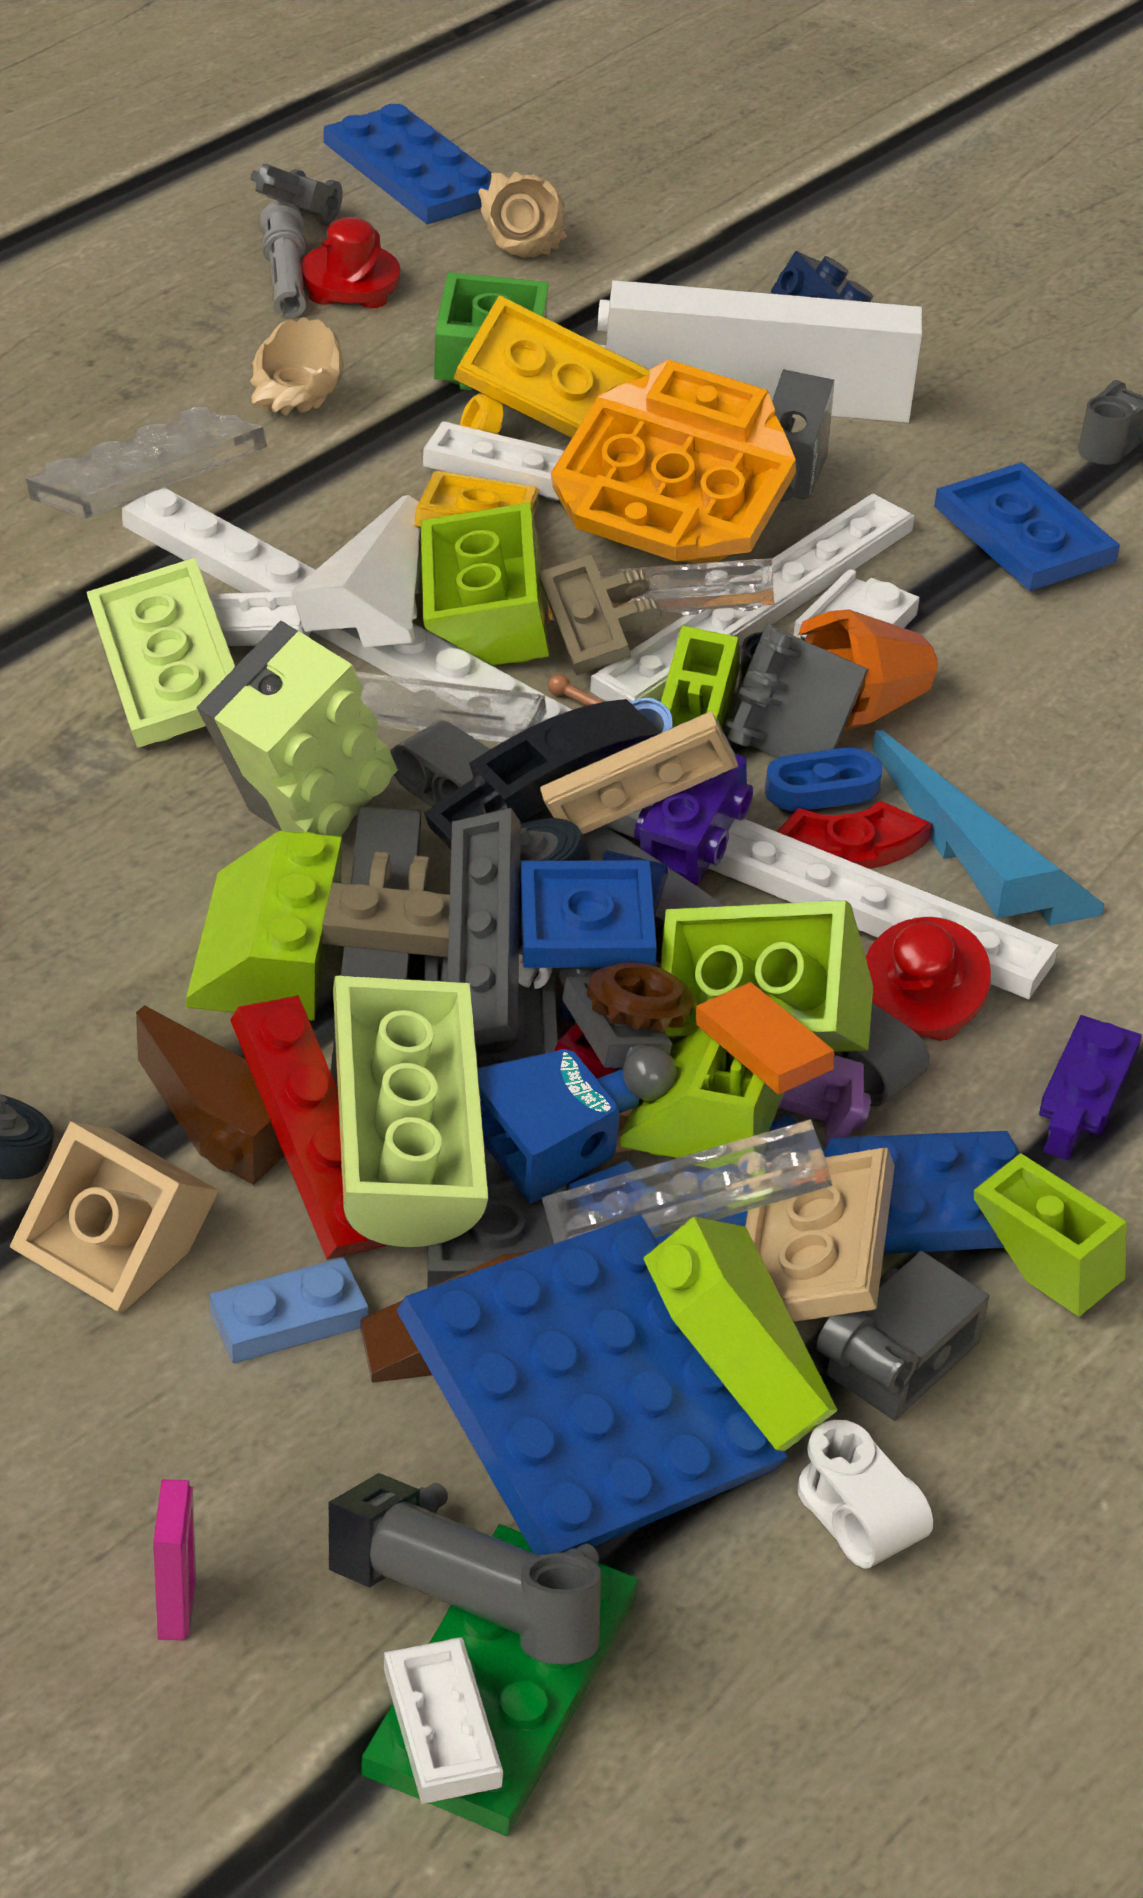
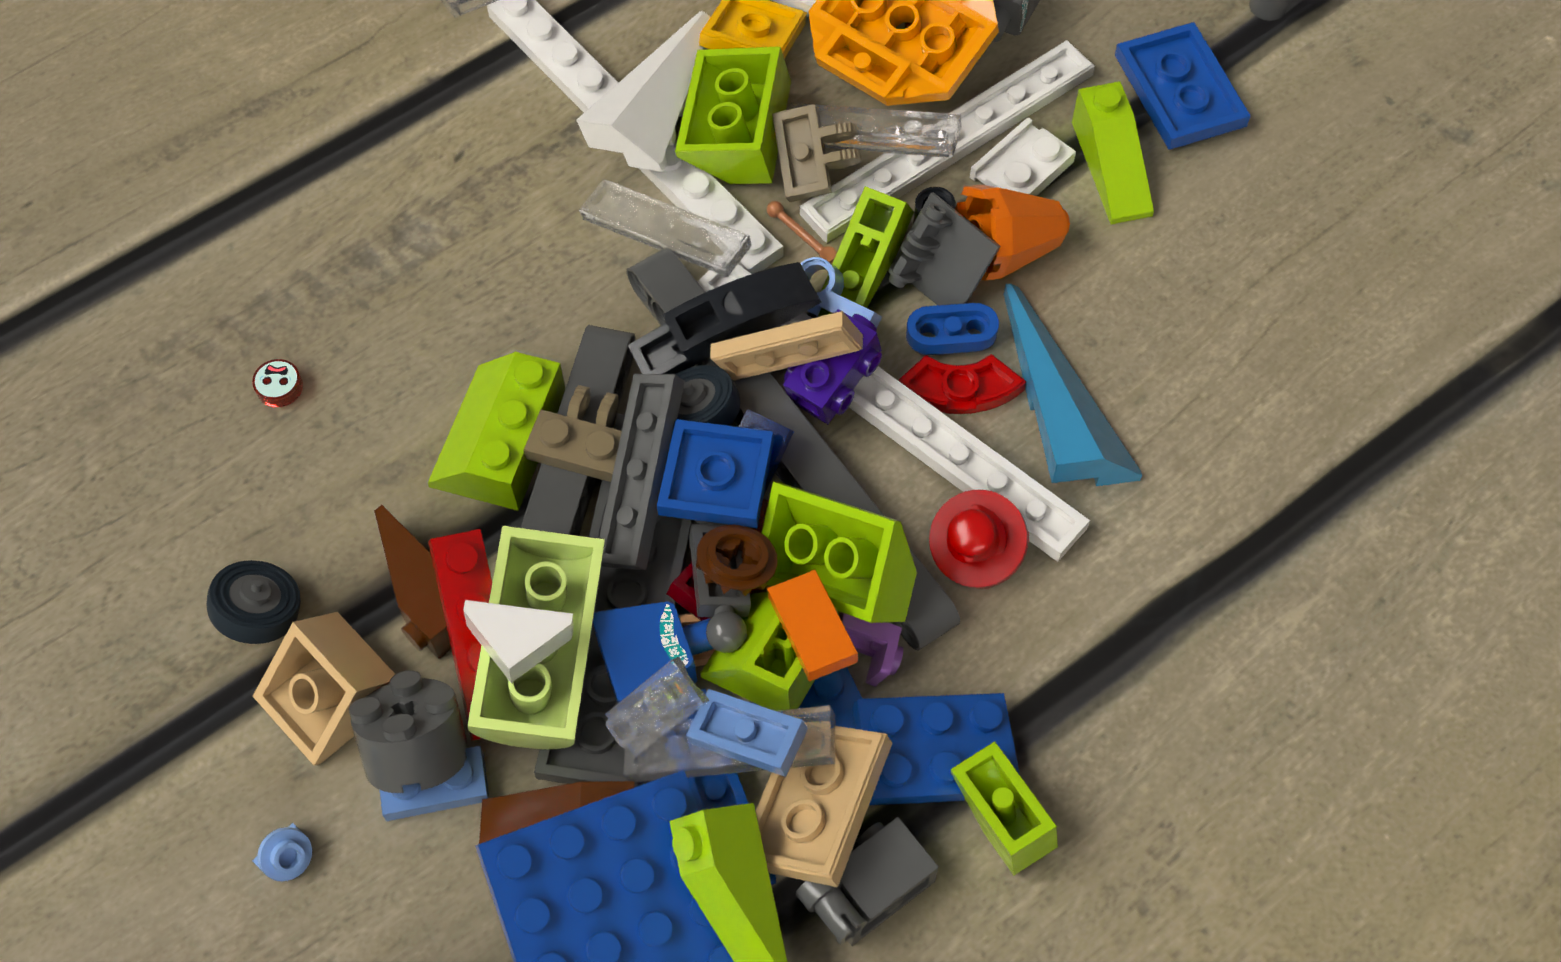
camera: 15 degrees right, 20 degrees up
yellowish green plate [86,558,235,748] -> none
yellowish green piece [197,620,398,836] -> none
white plate [209,591,311,646] -> none
dark purple hinge [1039,1015,1142,1160] -> none
none -> light blue plate [252,823,312,881]
none -> dark grey brick [349,670,468,793]
none -> white slope [463,600,573,683]
none -> clear hips [605,657,710,758]
none -> medium blue plate [686,689,808,777]
none -> lime slope [1072,81,1154,225]

